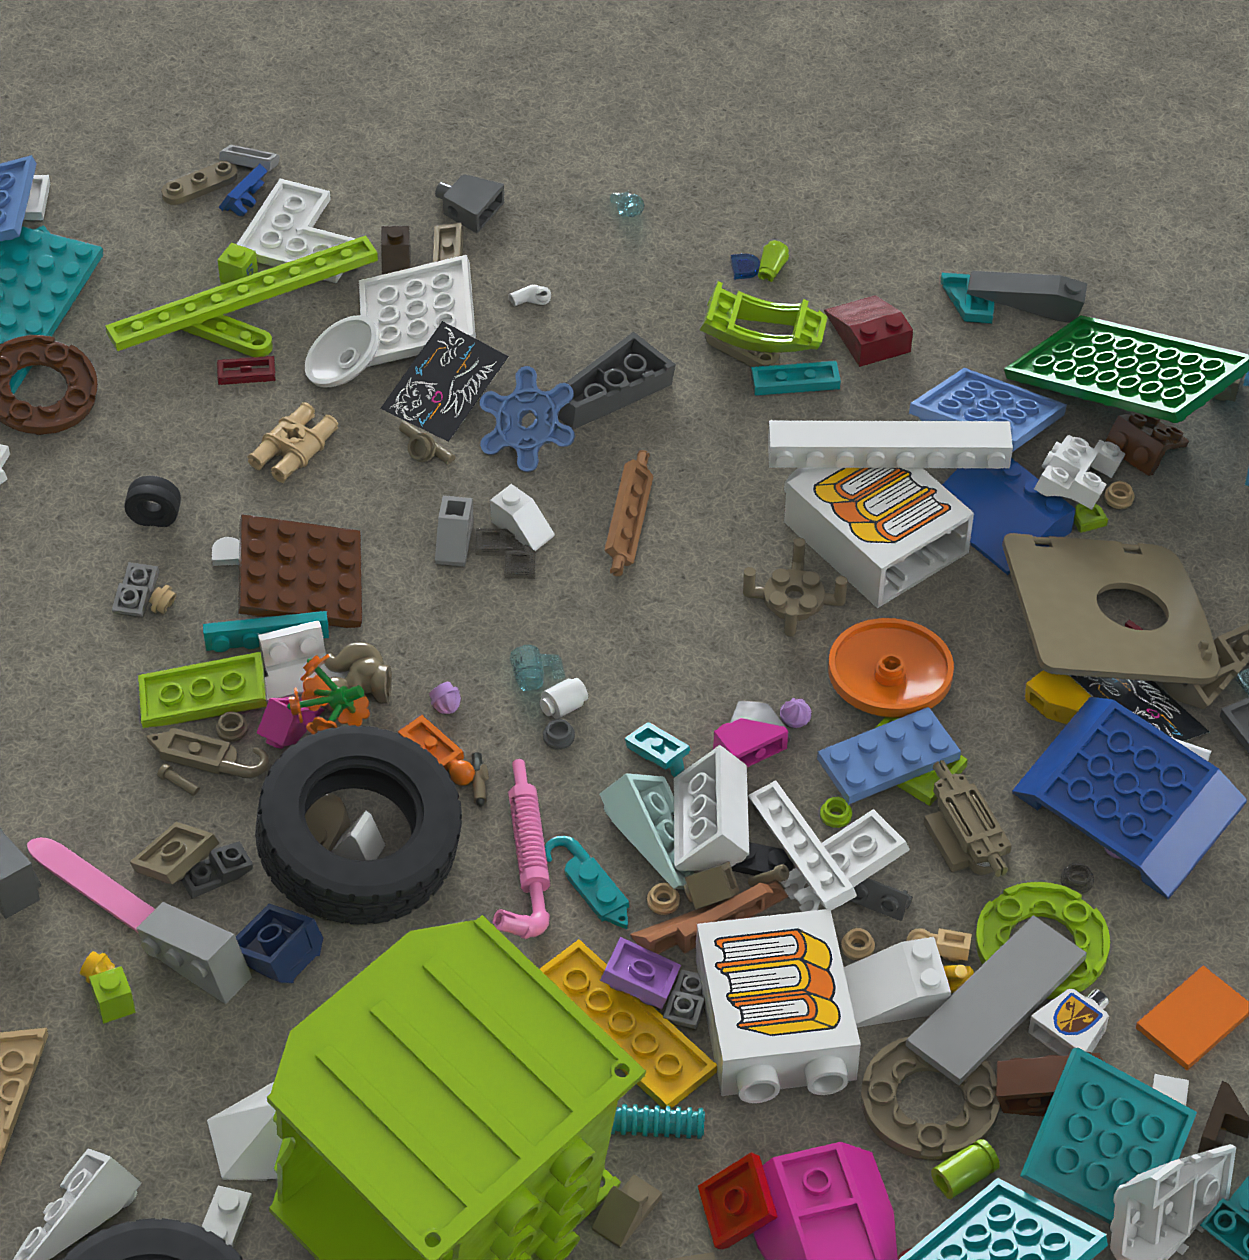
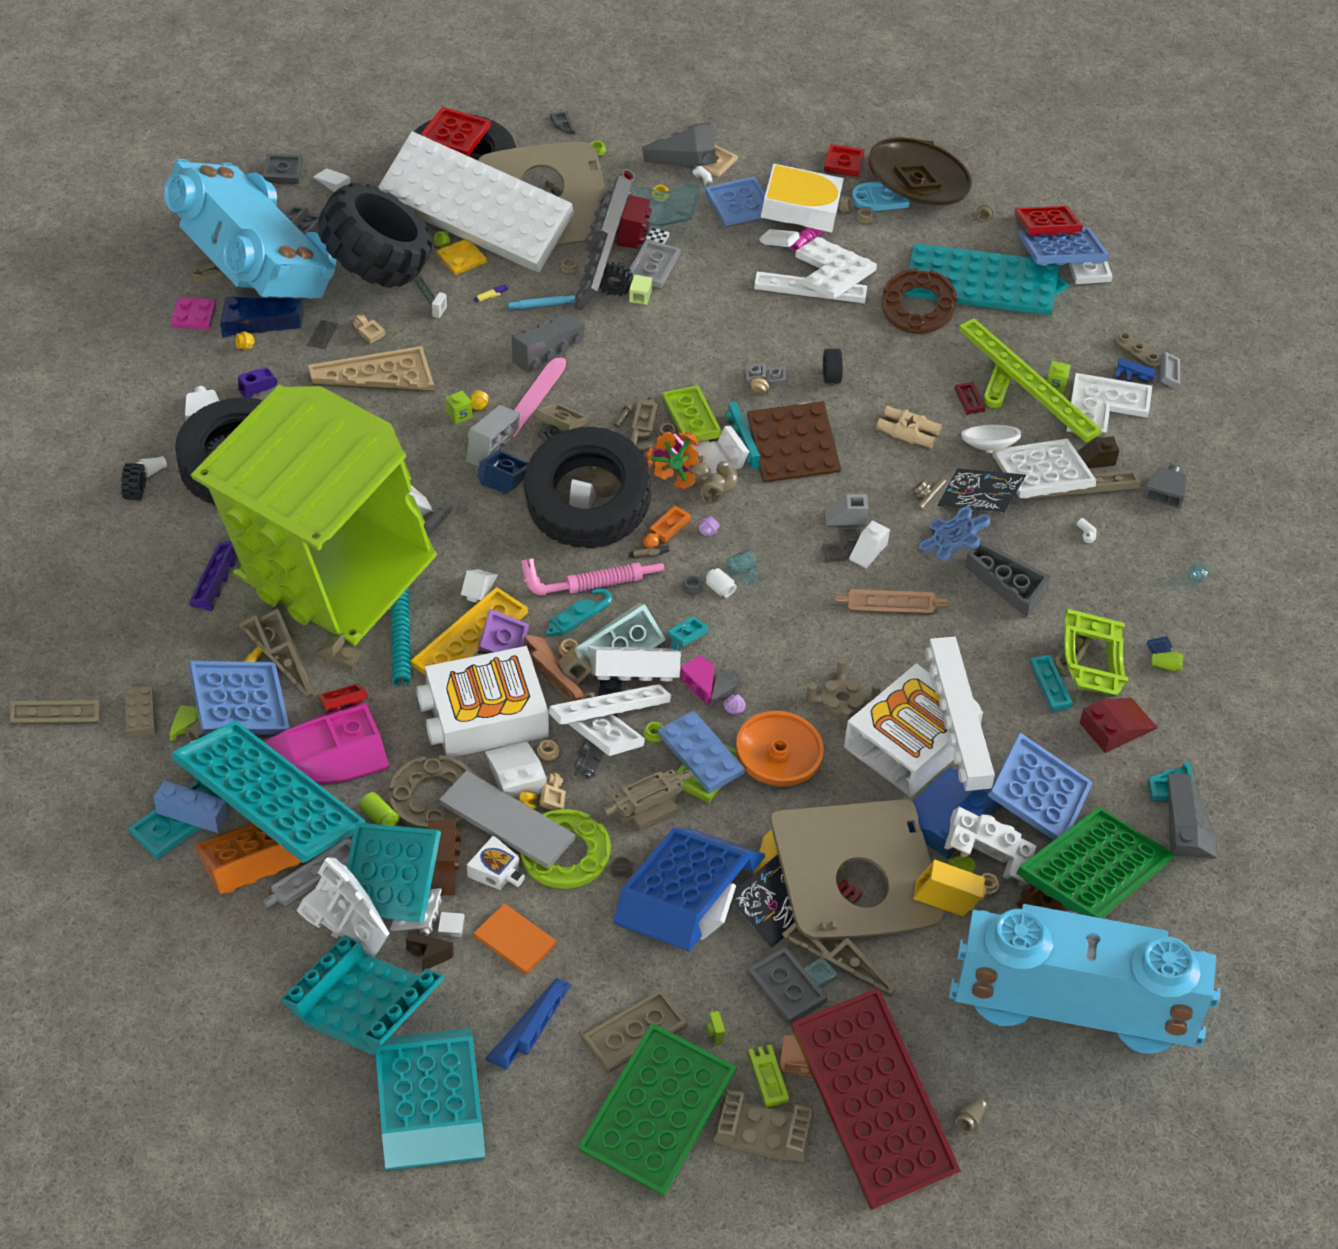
camera: 80 degrees right, 0 degrees up
none -> yellow brick [913,860,986,917]

